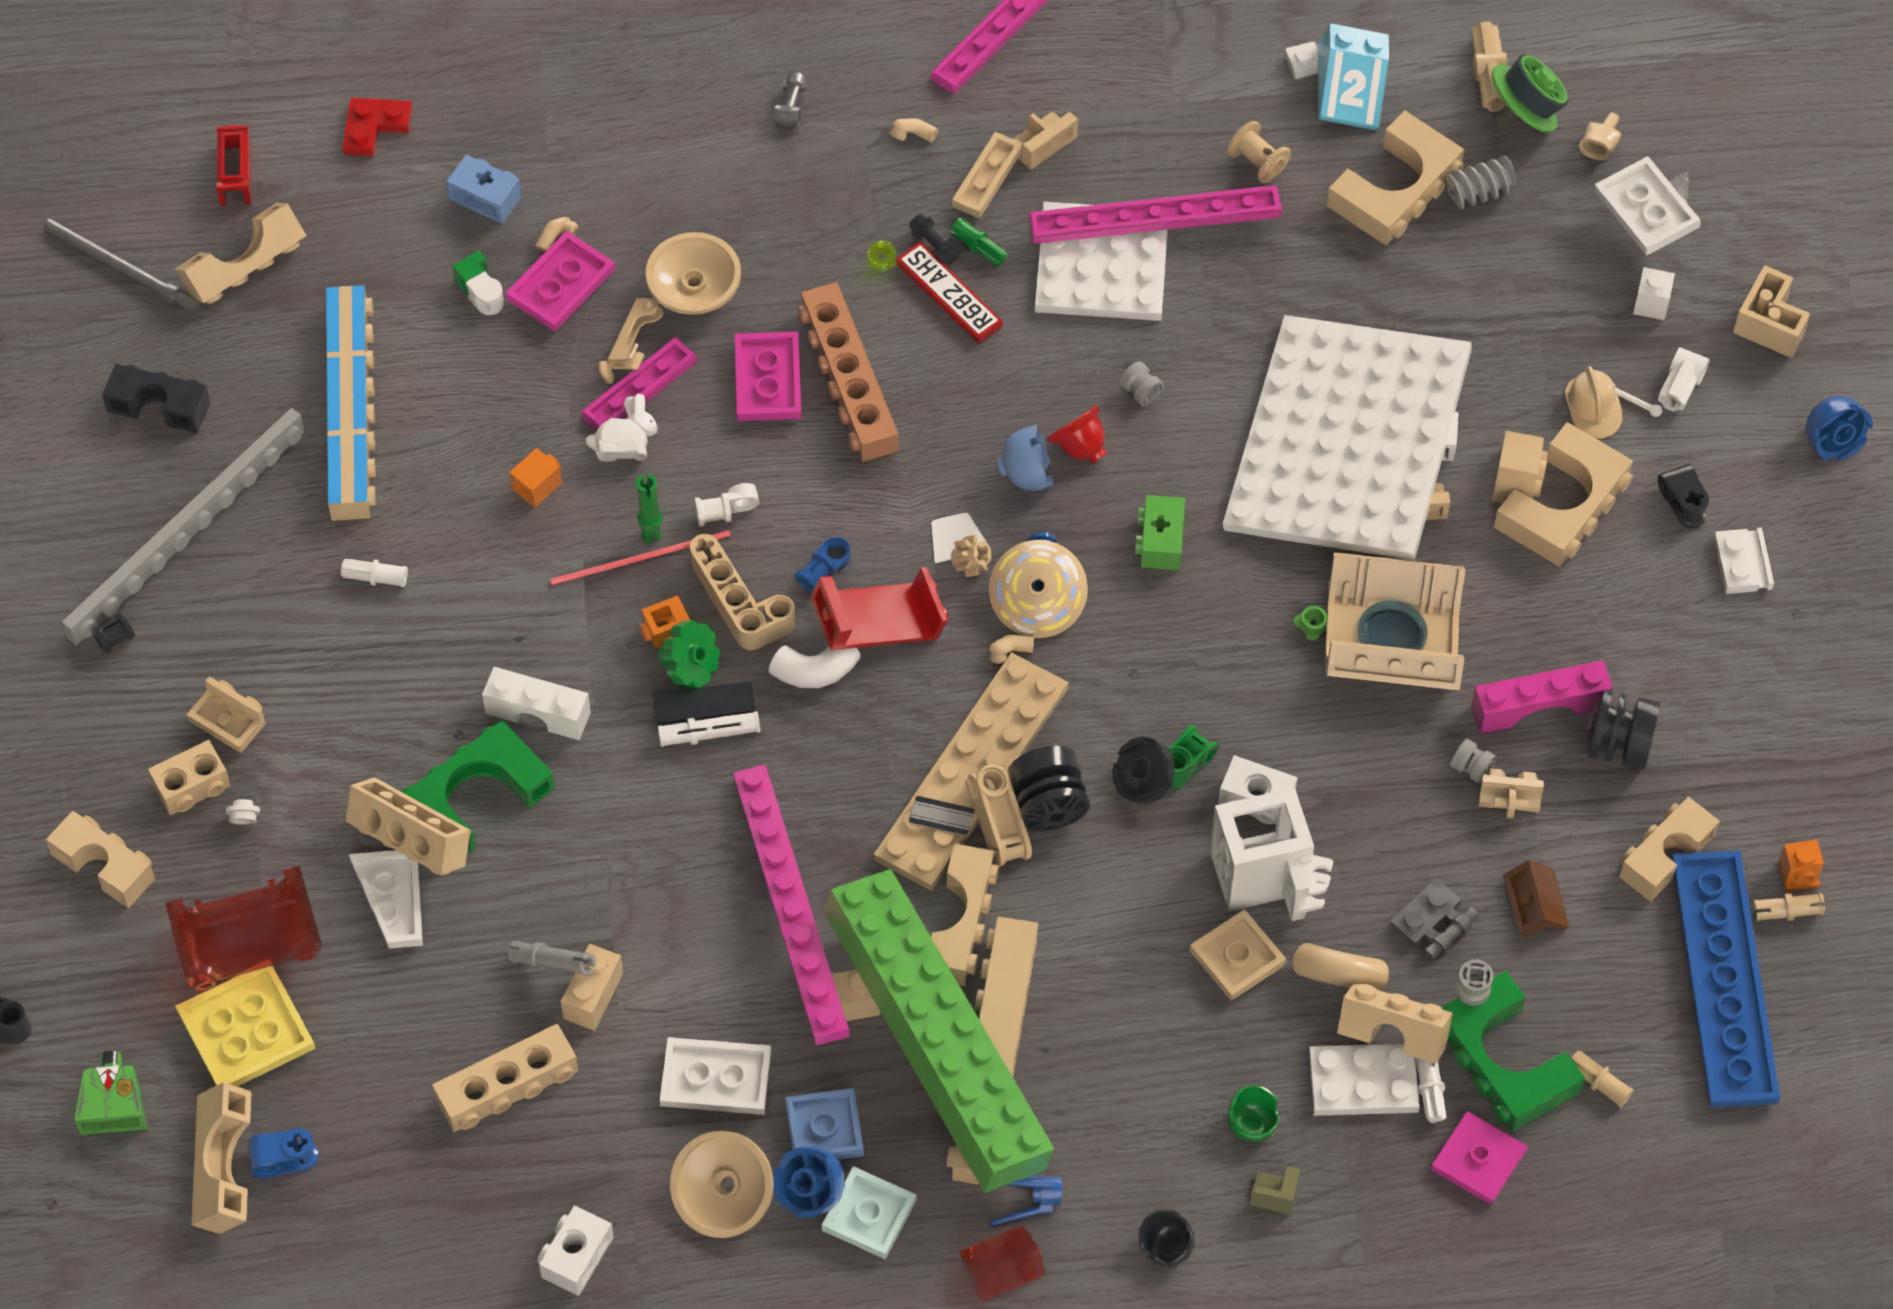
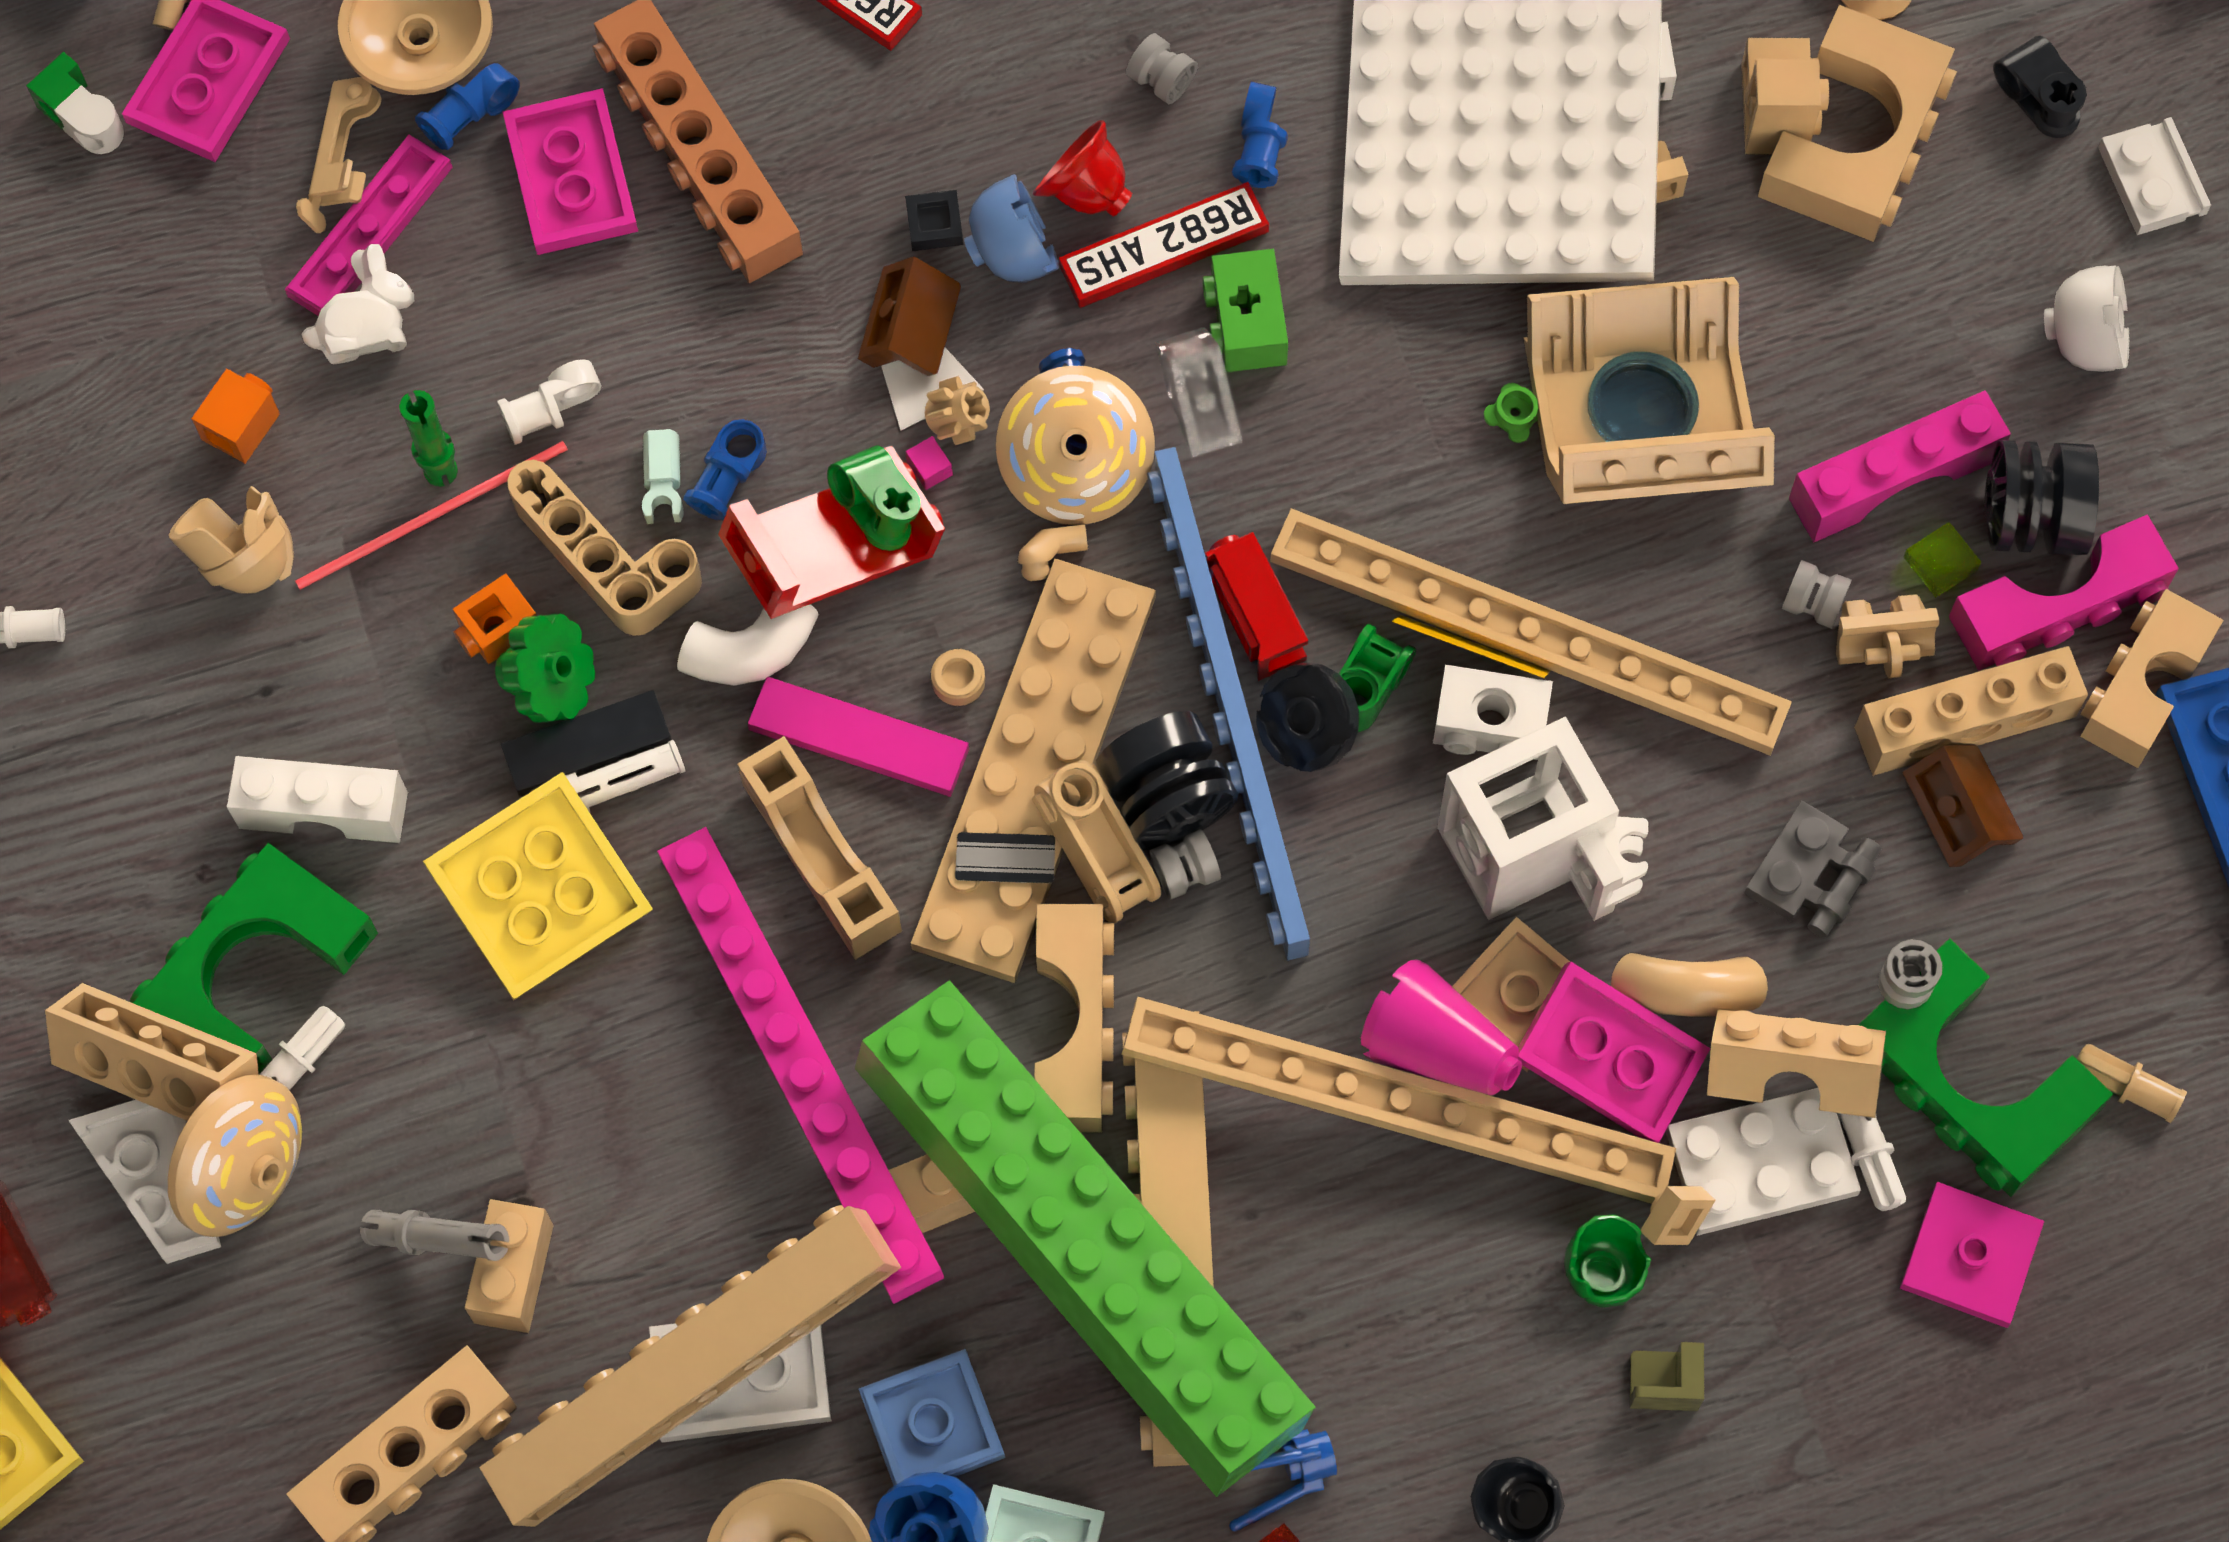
camera: 10 degrees left, 10 degrees up
none -> tan dish [168,1075,302,1237]
none -> tan helmet [169,486,294,594]
none -> white axle [259,1006,345,1090]
none -> blue connector [415,63,520,150]
none -> light yellow plate [423,772,653,1001]
none -> tan brick [479,1205,902,1527]
none -> light aqua bar [642,429,684,524]
none -> tan arch [737,736,902,960]
none -> dark pink tile [748,677,969,797]
none -> green piece [827,445,921,551]
none -> reddish brown panel [858,256,961,376]
none -> black plate [905,190,964,251]
none -> dark pink piece [905,436,953,490]
none -> tan tile [931,649,985,706]
none -> tile [1059,182,1269,308]
none -> tan plate [1121,997,1676,1204]
none -> medium blue plate [1147,447,1310,961]
none -> light grey wheel [1150,829,1221,900]
none -> clear slope [1155,327,1243,457]
none -> red window [1205,532,1309,681]
none -> blue connector [1232,81,1288,188]
none -> tan plate [1270,508,1792,756]
none -> dark pink cone [1361,960,1522,1096]
none -> yellow sticker [1392,615,1551,678]
none -> dark pink plate [1518,962,1711,1143]
none -> tan plate [1641,1186,1716,1245]
none -> tan brick [1854,646,2088,776]
none -> clear neon green plate [1904,522,1982,598]
none -> dark pink arch [1949,514,2179,671]
none -> white cylinder [2044,265,2129,372]

